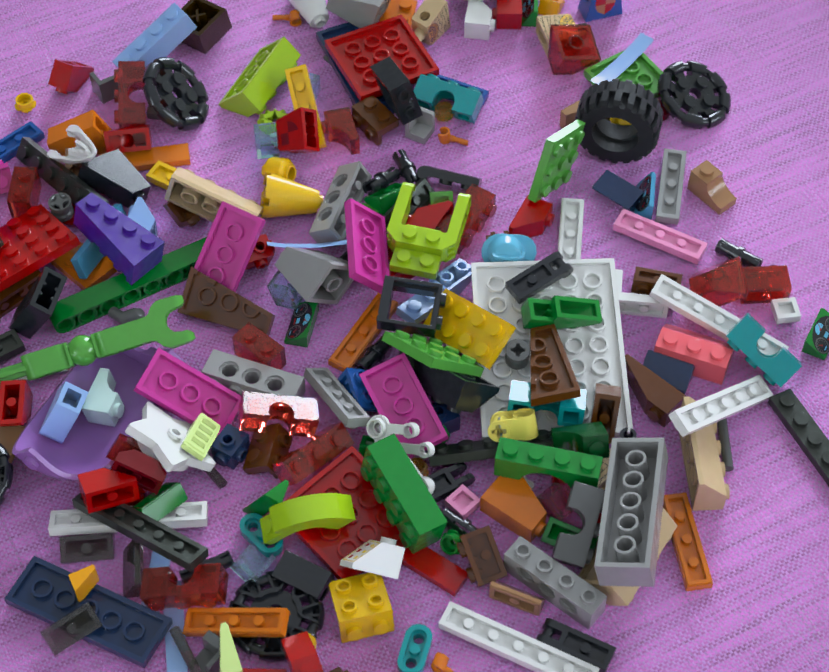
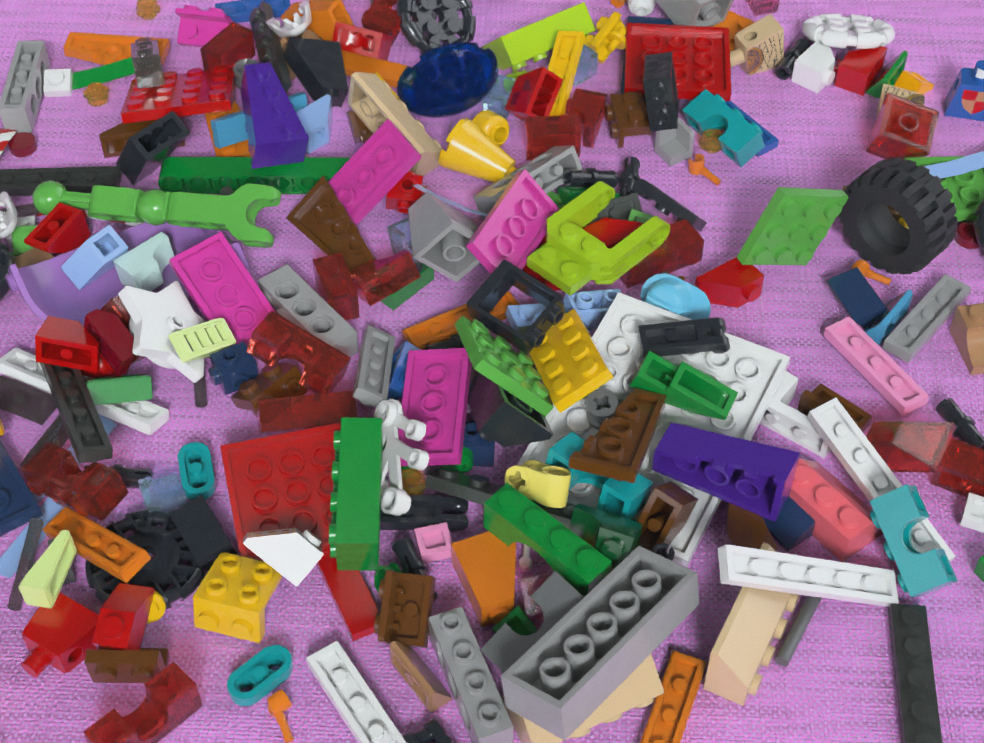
camera: 30 degrees right, 5 degrees down
green slope [242,479,289,516] -> none
lime arch [259,493,356,545] -> none
white tile [558,198,584,260] -> none
none -> clear red arch [347,250,421,306]
none -> clear blue brick [397,42,499,118]
none -> clear red brick [524,115,582,160]
none -> yellow hips [584,11,627,63]
none -> dark purple wedge [652,422,800,522]
none -> black pin [775,38,810,80]
none -> orange hand [851,260,892,286]

